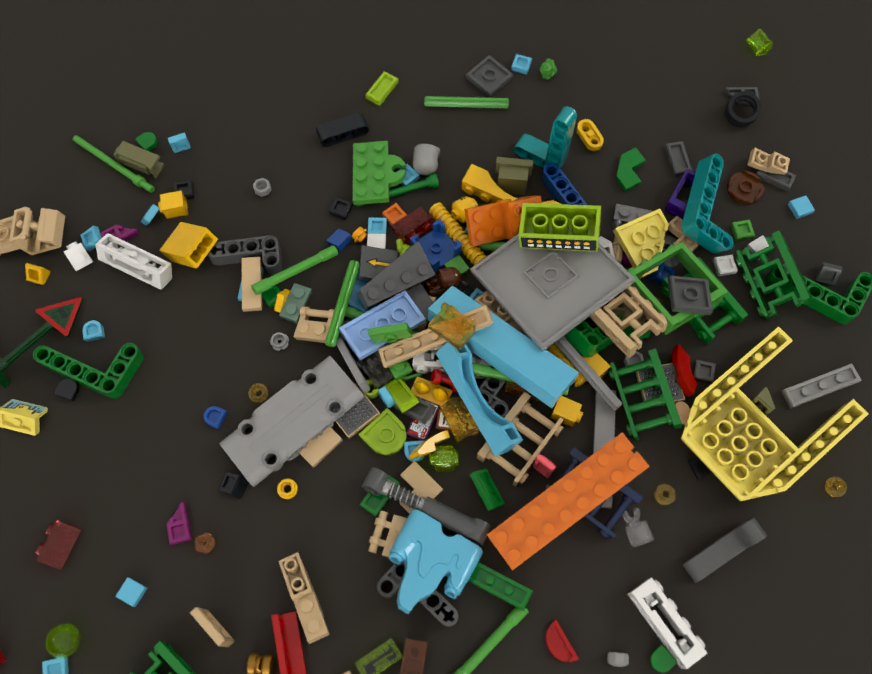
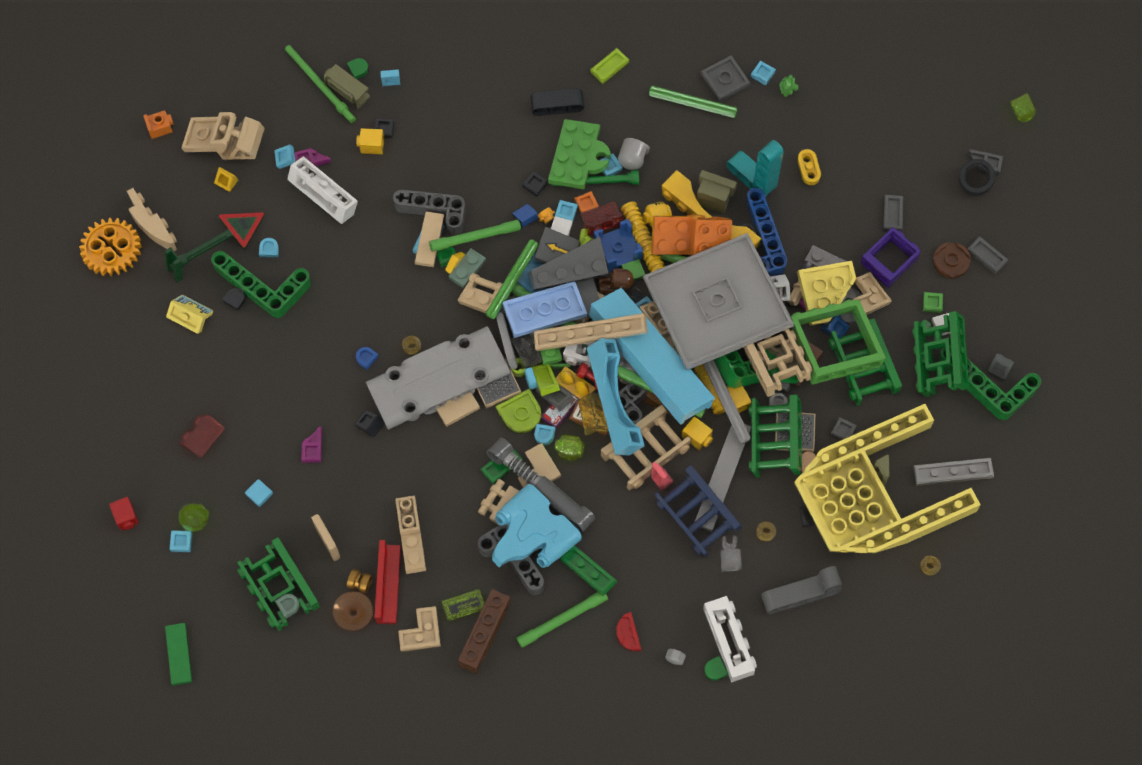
camera: 15 degrees right, 0 degrees up
white bracket [64,241,93,271] -> none
medium azure tile [140,204,159,226] -> none
yellow brick [159,222,218,269] -> none
clear orange plate [195,533,215,554] -> none
light grey tile [253,178,272,197] -> none
light grey plate [270,332,289,351] -> none
yellow plate [277,479,298,499] -> none
bright green plate [368,323,412,343] -> none
yellow slope [409,430,450,460] -> none
clear yellow bracket [428,302,476,350] -> none
green plate [470,468,505,512] -> none
orange piece [487,432,650,570] -> none
lime brick [519,203,601,252] -> none
green tile [615,147,646,192] -> none
dark grey tile [668,276,713,315] -> none
red tile [672,344,698,397] -> none
teal beam [682,154,734,254] -> none
white tile [713,255,738,277] -> none
tan slope [747,148,790,175] -> none
medium azure tile [788,196,815,219] -> none

